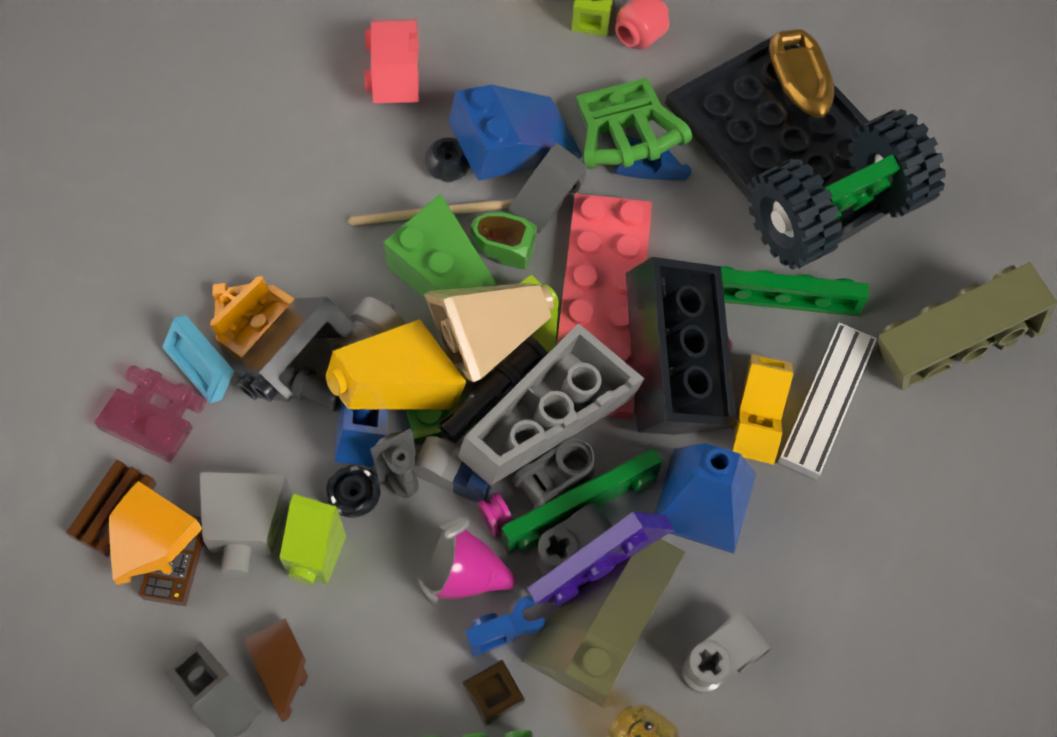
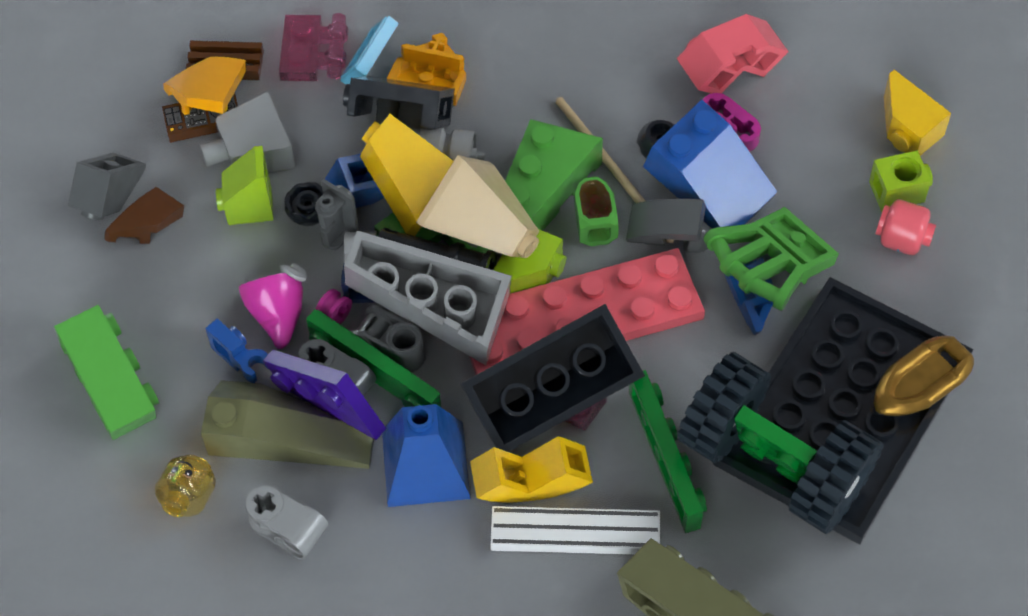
camera: 70 degrees right, 5 degrees down
dark brown tile [462,659,525,725] -> none
none -> dark pink beam [702,93,761,152]

